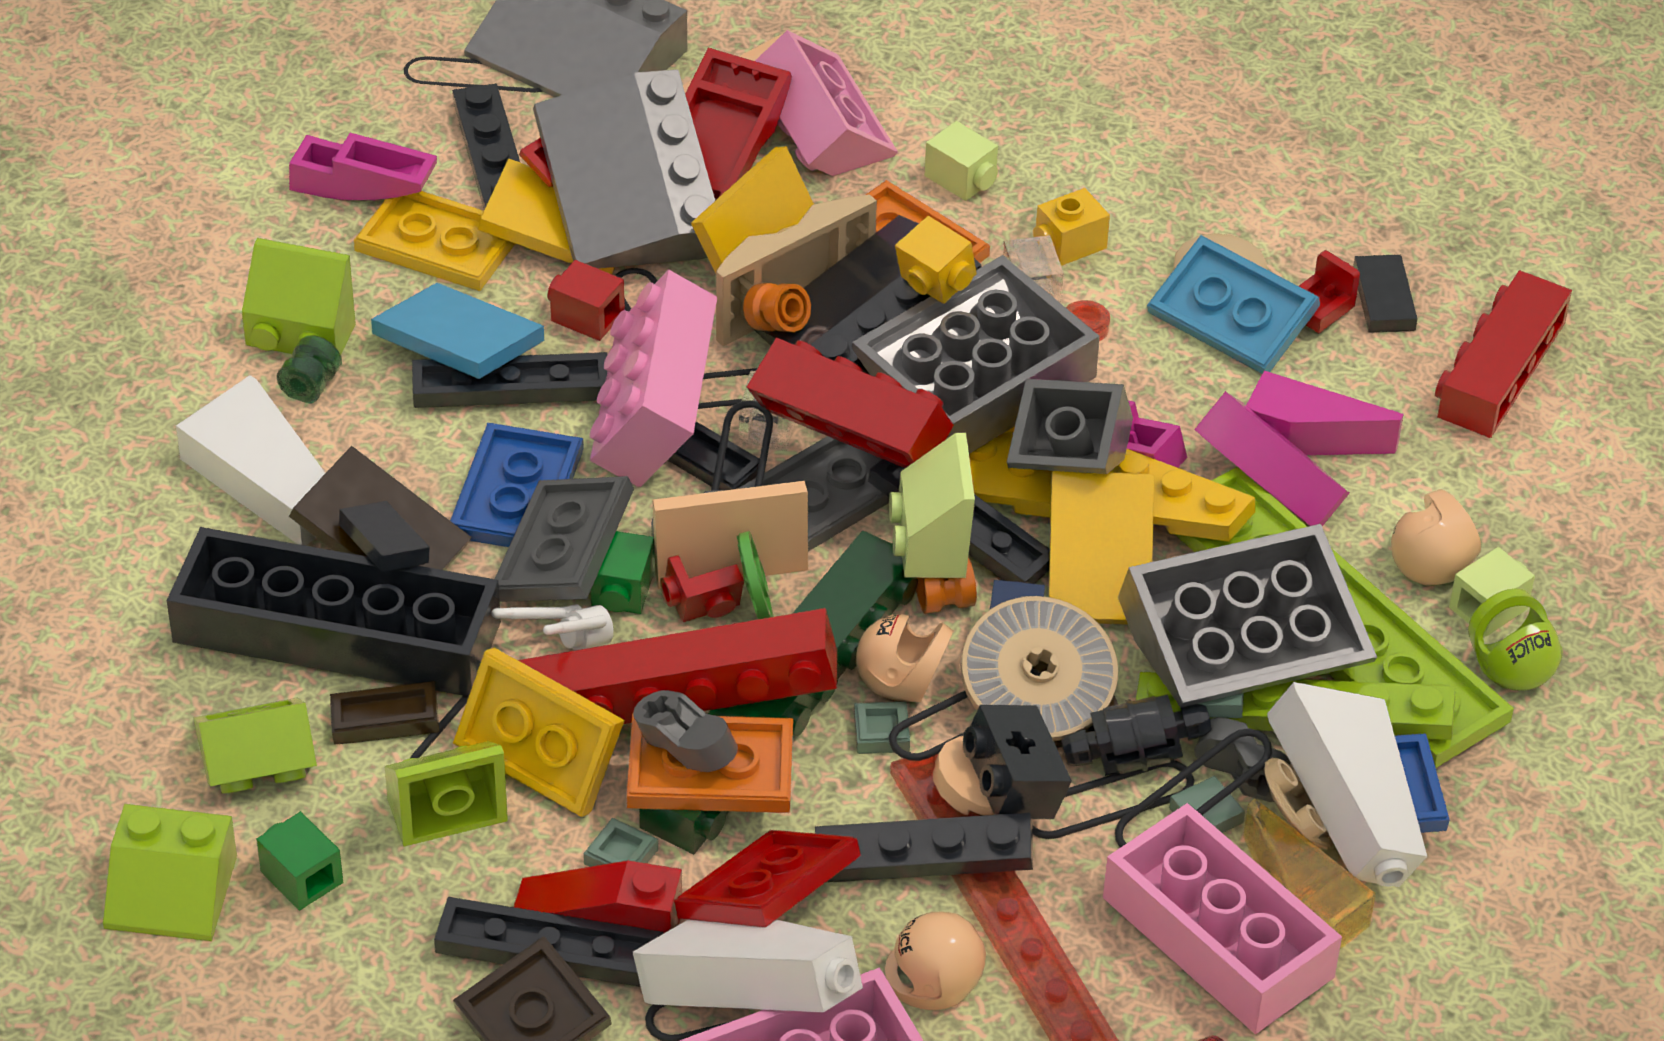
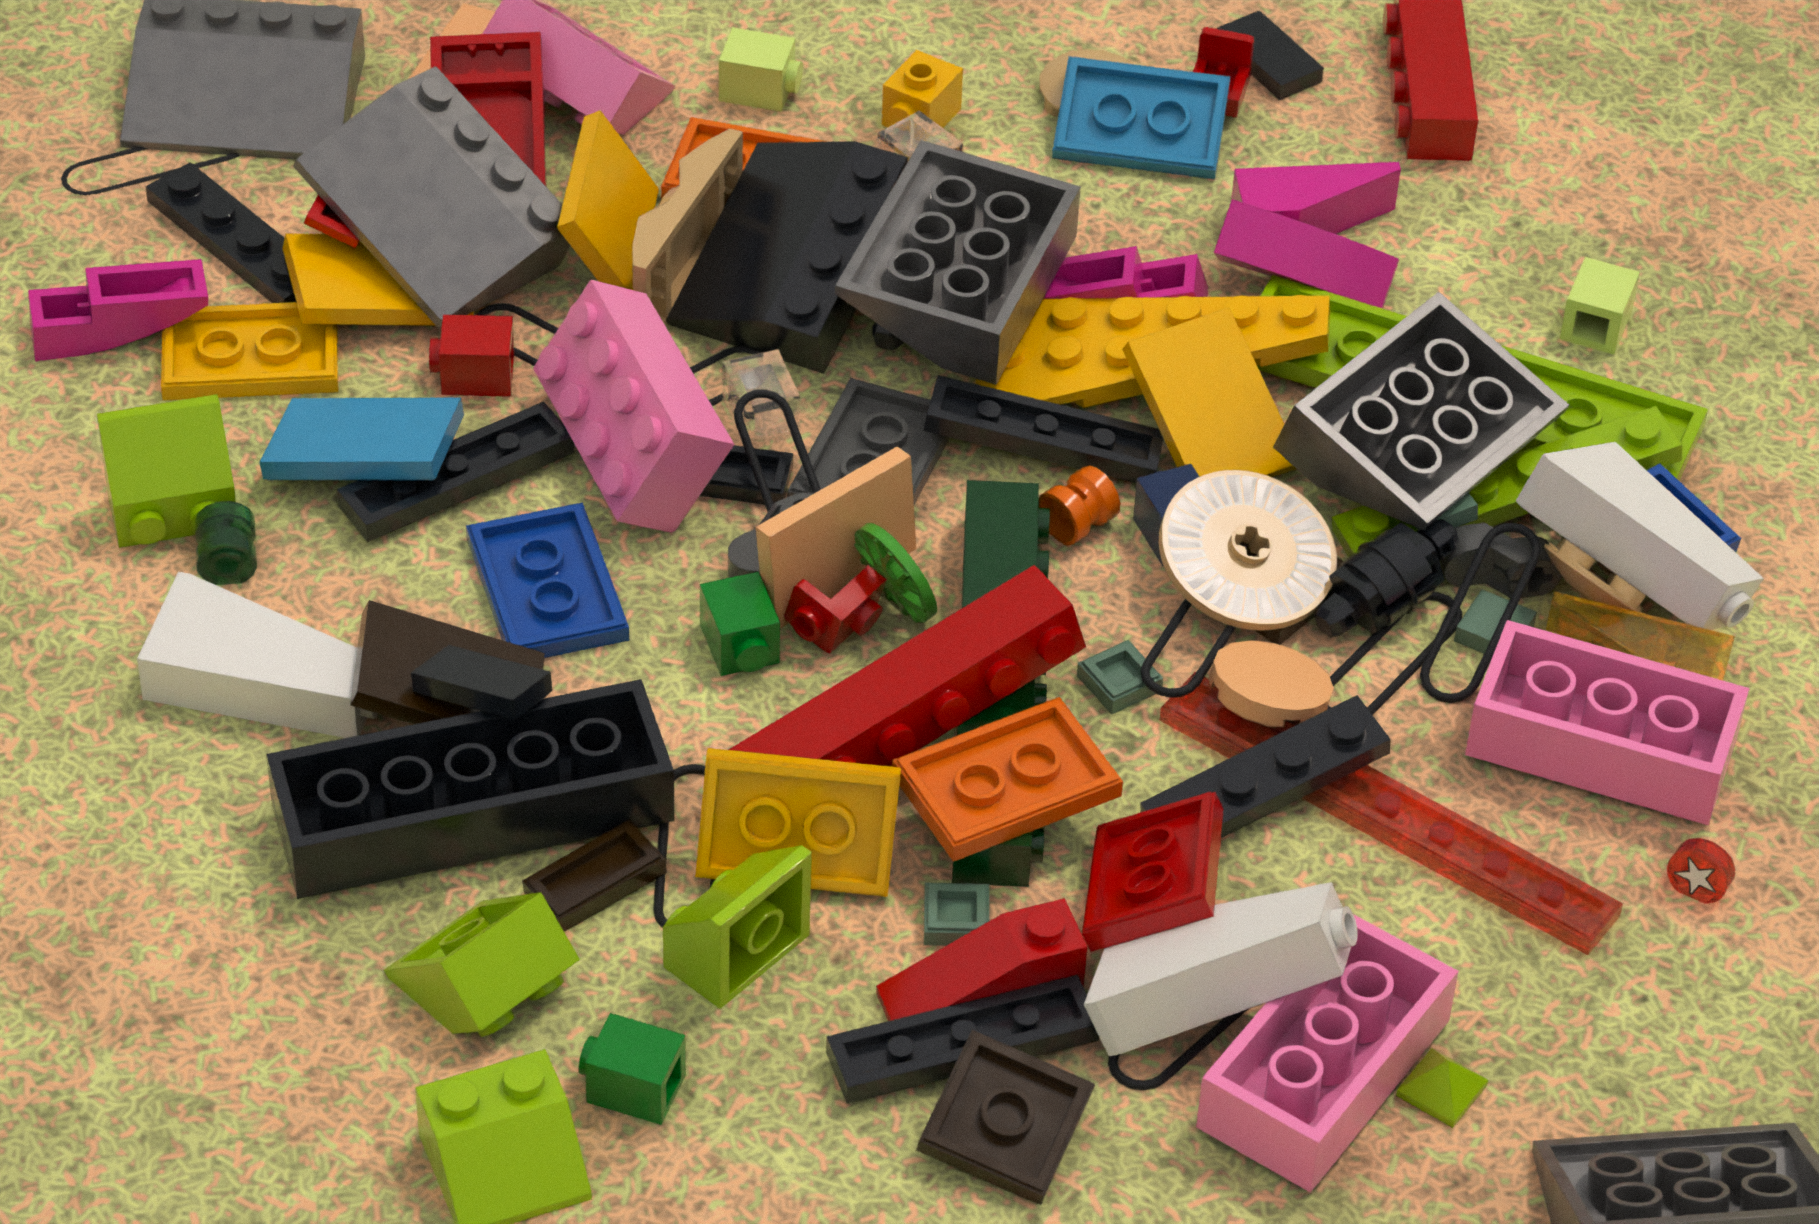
camera: 30 degrees left, 0 degrees up
white plant [491,604,613,651] -> none
dark grey tile [495,476,634,602] -> none
dark grey piece [633,691,738,772] -> none
orange wheel [743,283,811,332] -> none
red brick [746,338,954,468] -> none
light nougat helmet [856,614,954,702] -> none
light nougat helmet [885,912,986,1010] -> none
yellowish green slope [889,433,975,578] -> none
yellow brick [895,216,977,304] -> none
black brick [963,705,1072,819] -> none
dark grey slope [1007,379,1133,474] -> none
light nougat helmet [1391,489,1481,586] -> none
lime helmet [1468,588,1563,691] -> none

